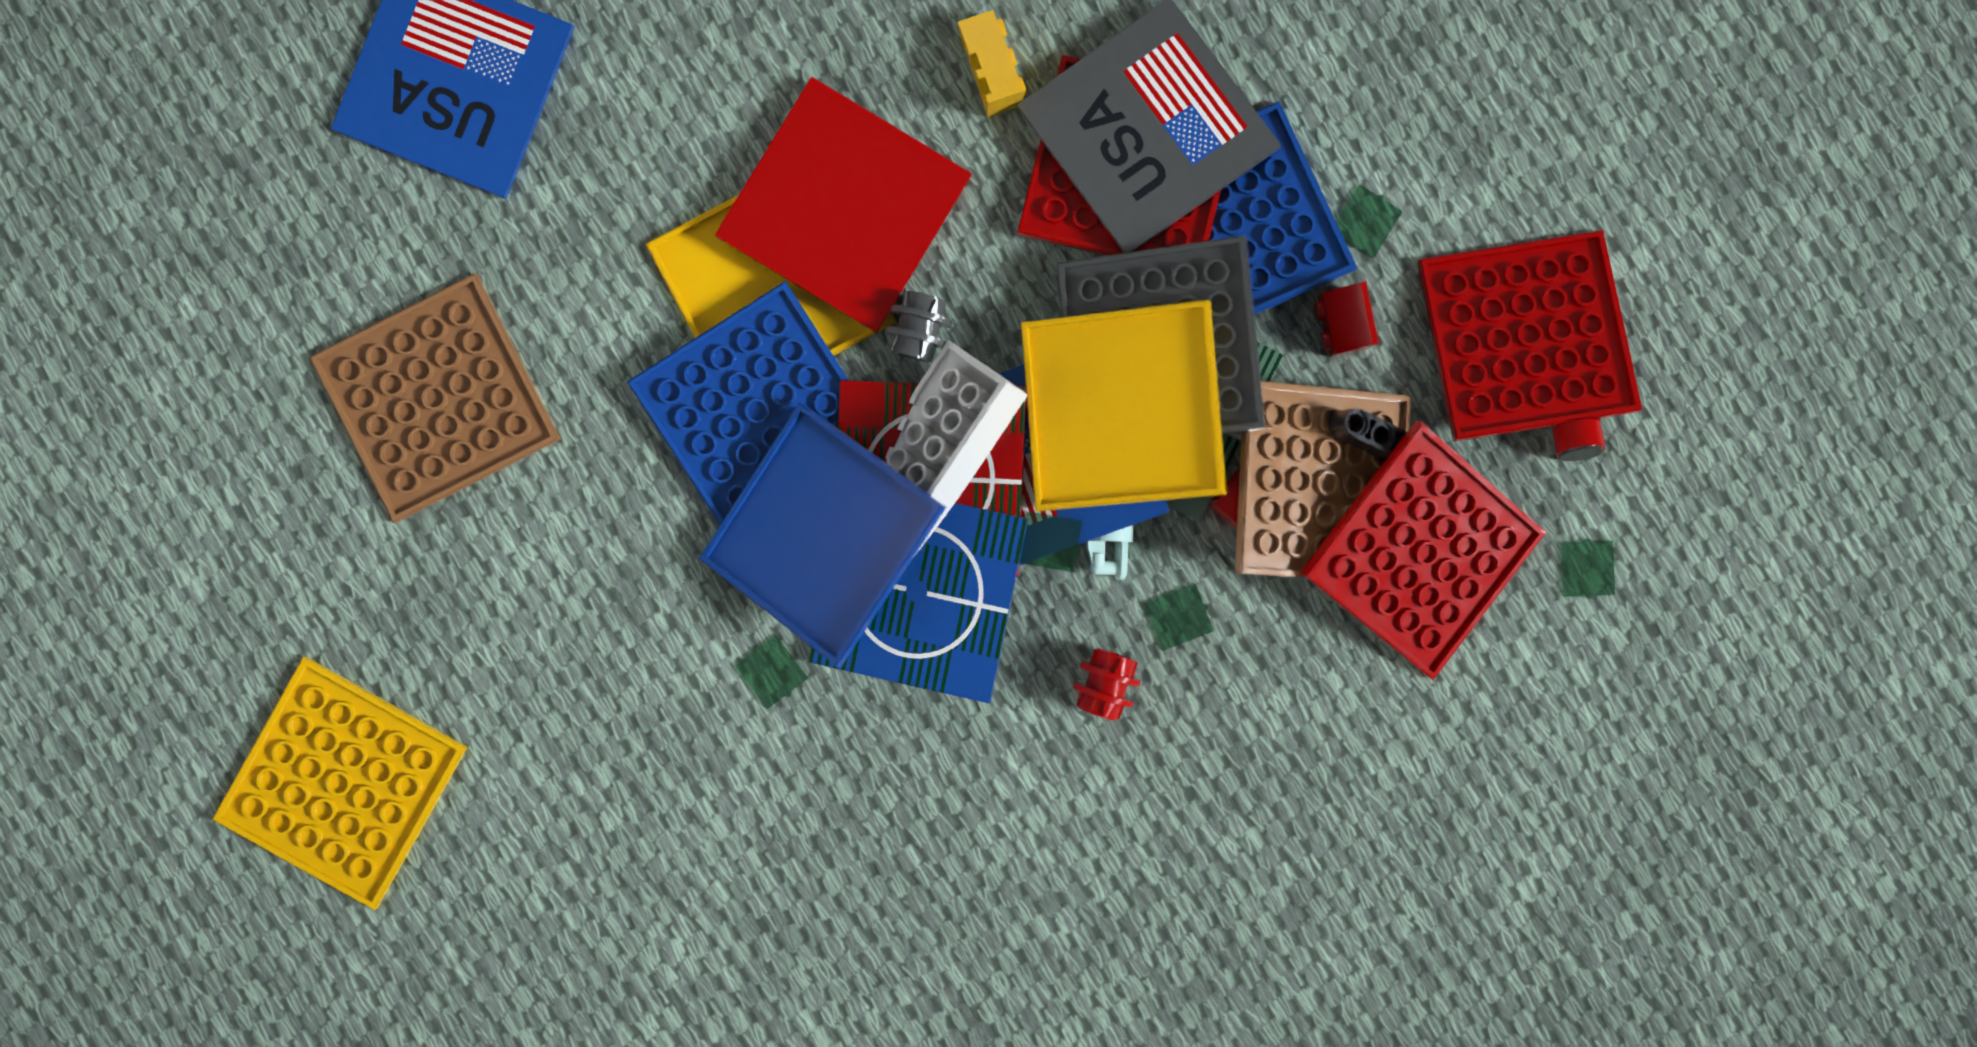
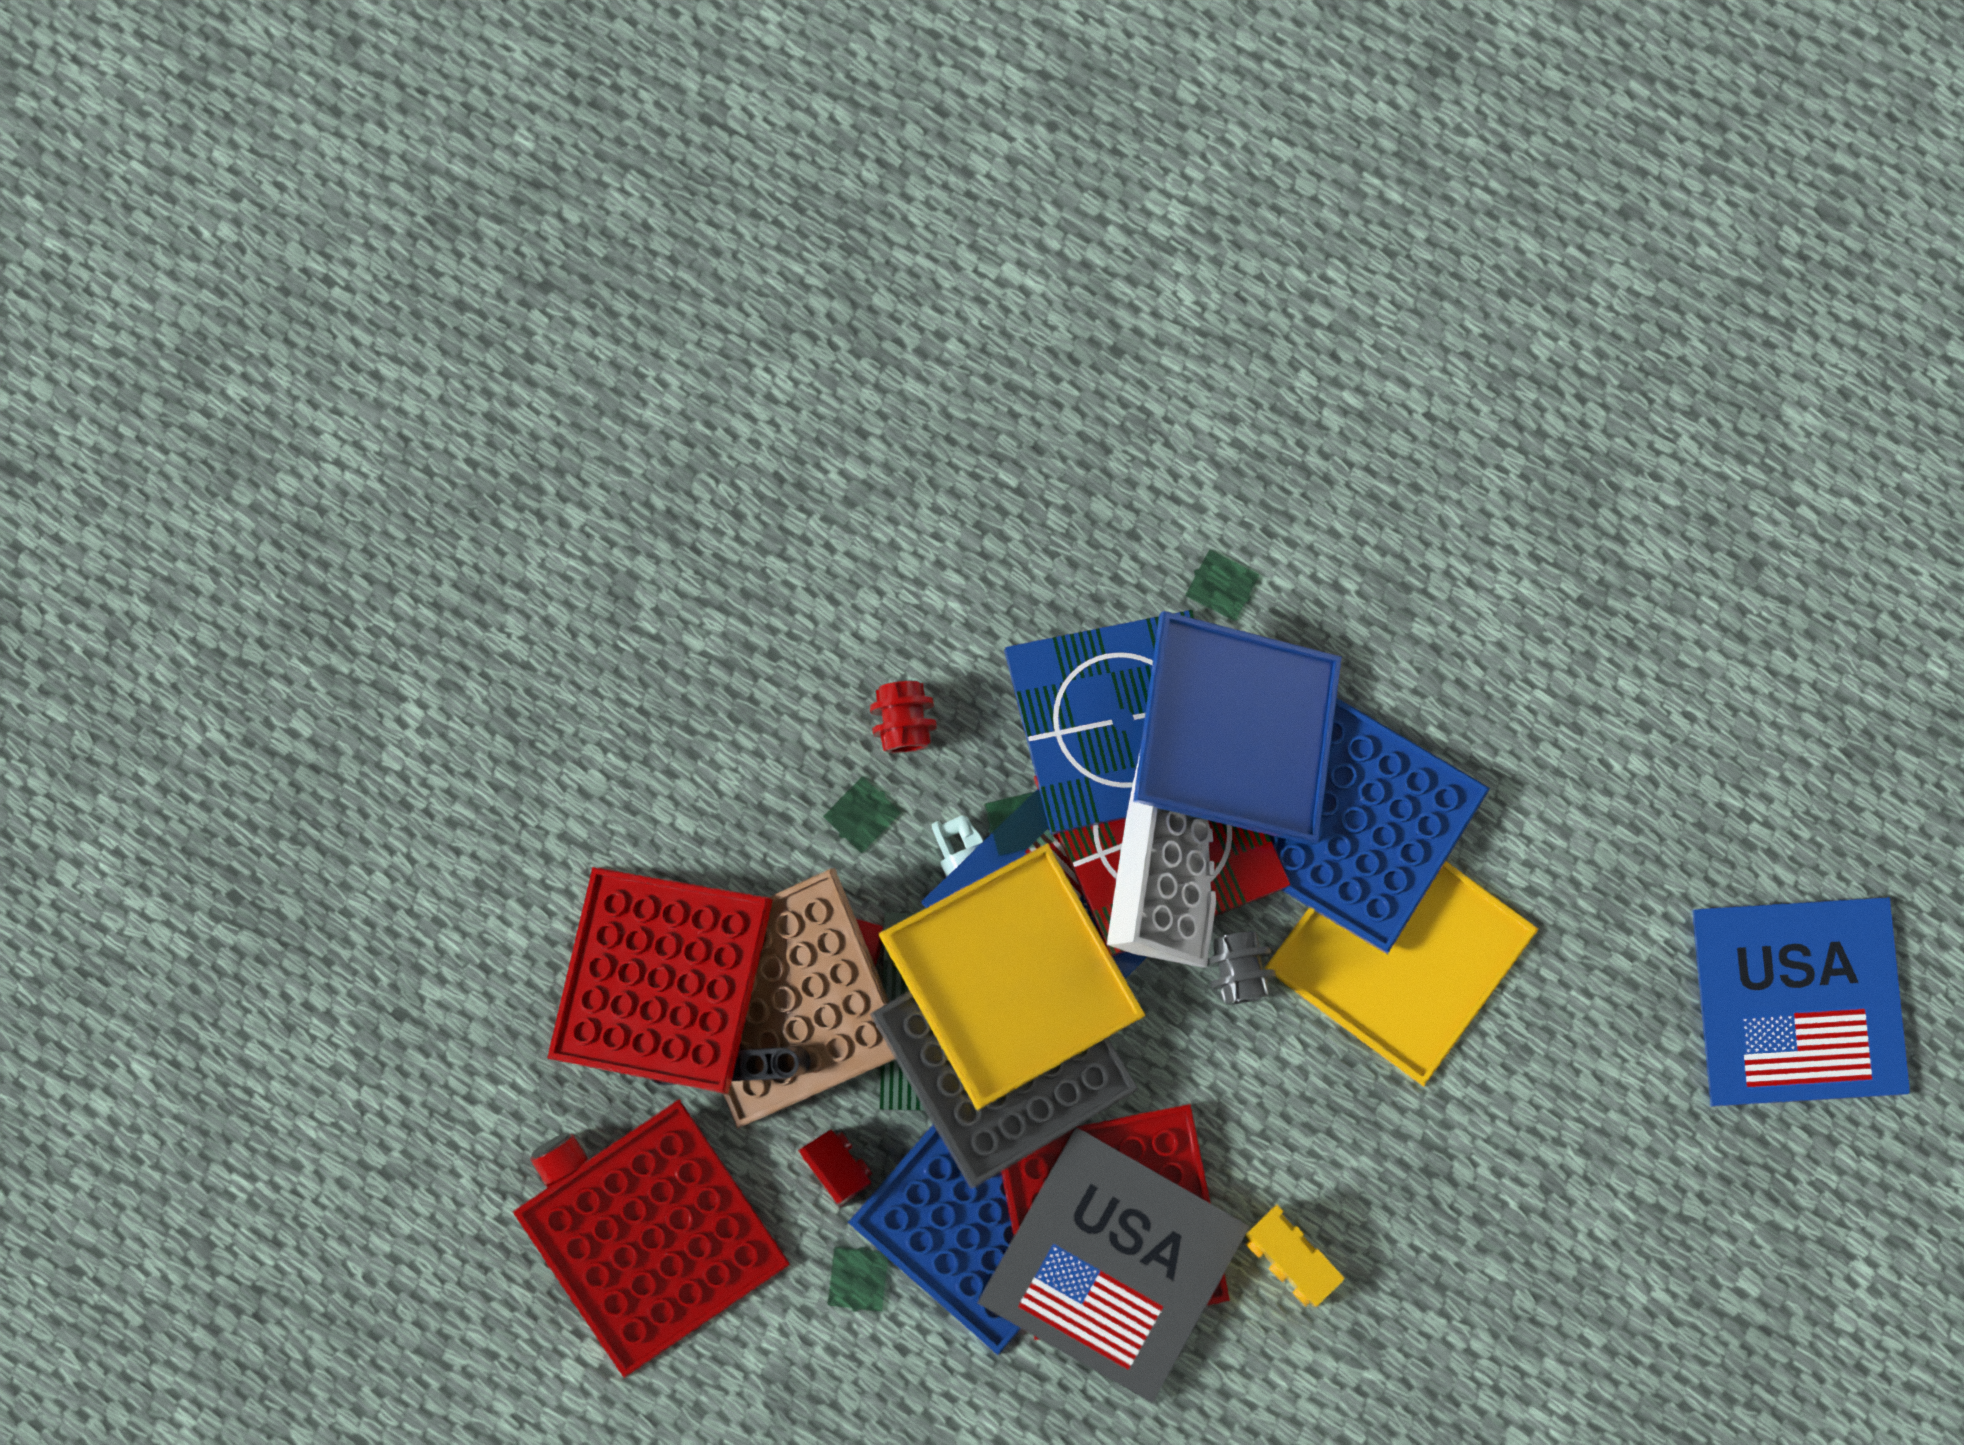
camera: 155 degrees right, 10 degrees down
yellow tile [212,656,468,910] -> none
medium nougat tile [309,273,561,523] -> none
red tile [715,76,972,334] -> none
clear green piece [1561,539,1615,599] -> none

